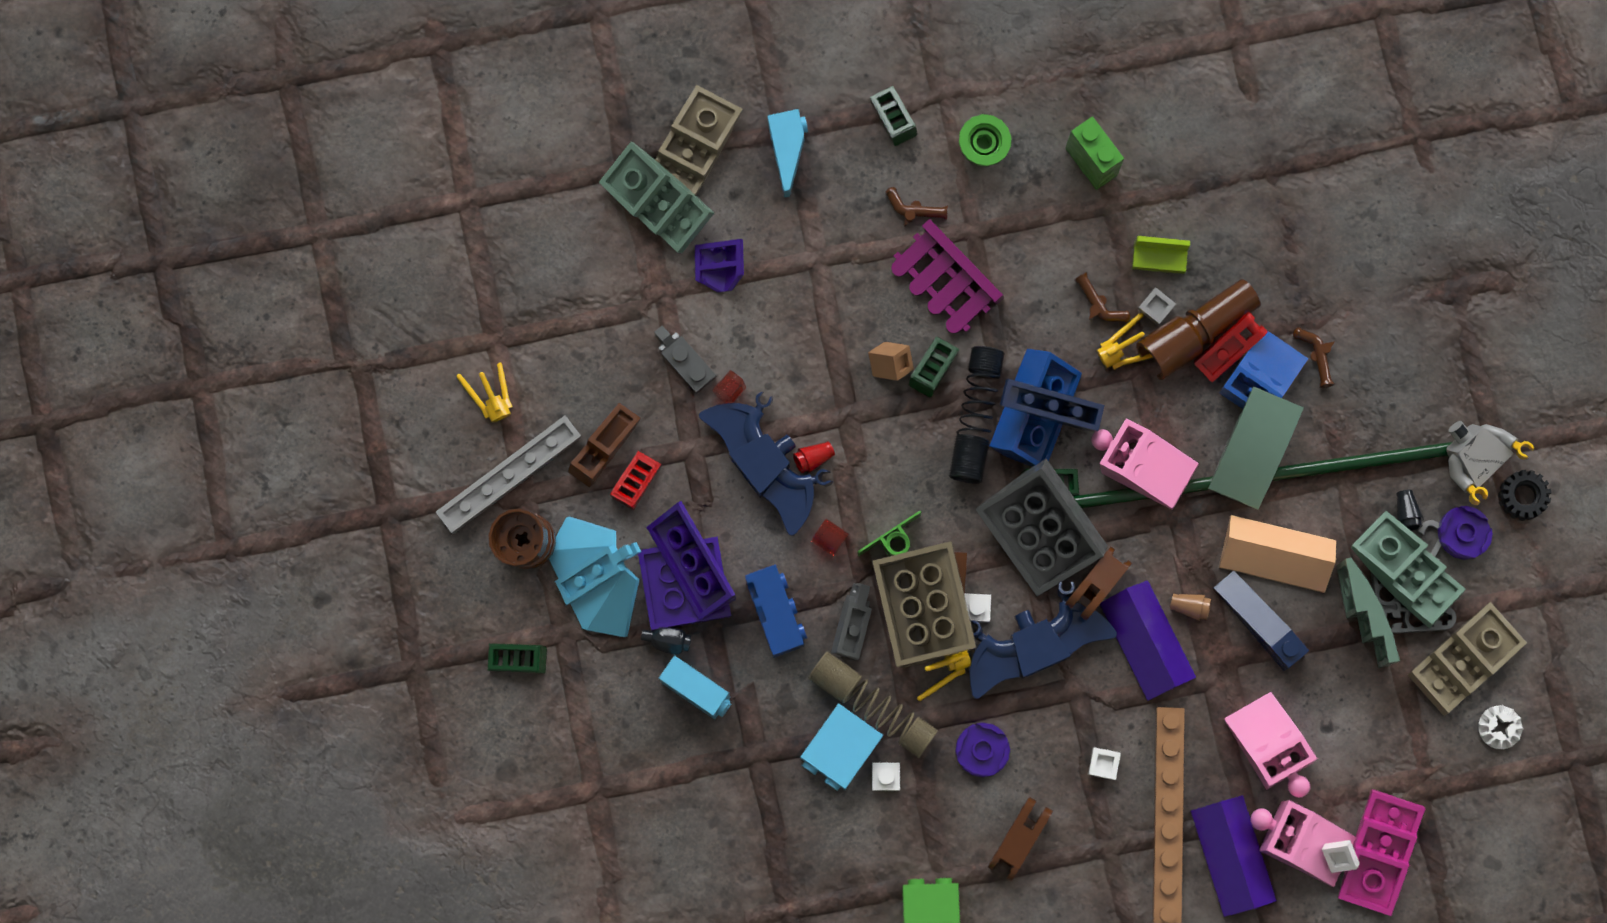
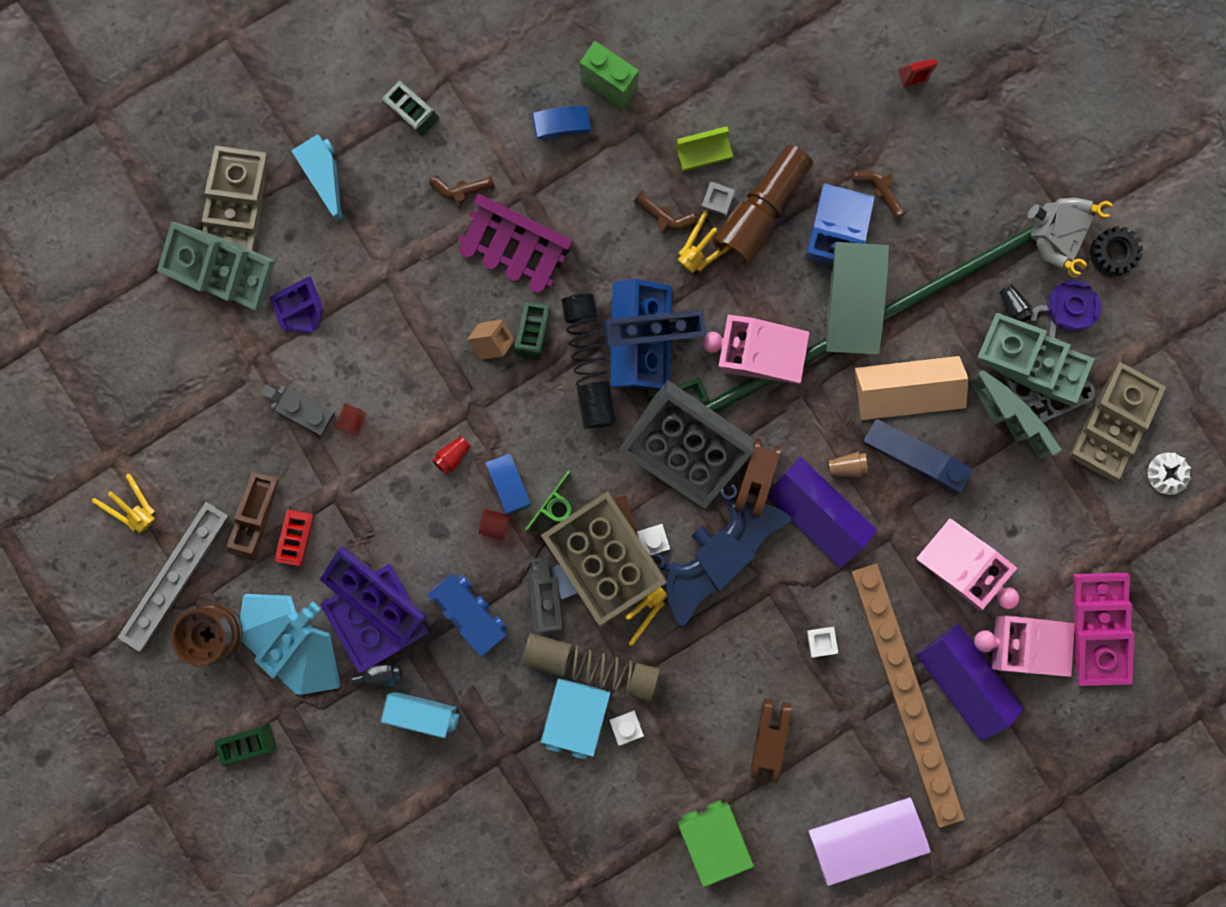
camera: 20 degrees left, 5 degrees up
dark blue torso [699,392,833,536] -> none
dark purple tile [955,722,1010,778] -> none
bright green piece [959,114,1011,167] -> none
red plate [1194,312,1268,382] -> none
white plate [1322,840,1359,873] -> none
none -> blue slope [485,453,531,515]
none -> blue slope [532,106,591,139]
none -> sand blue piece [551,565,577,599]
none -> red slope [898,59,938,87]

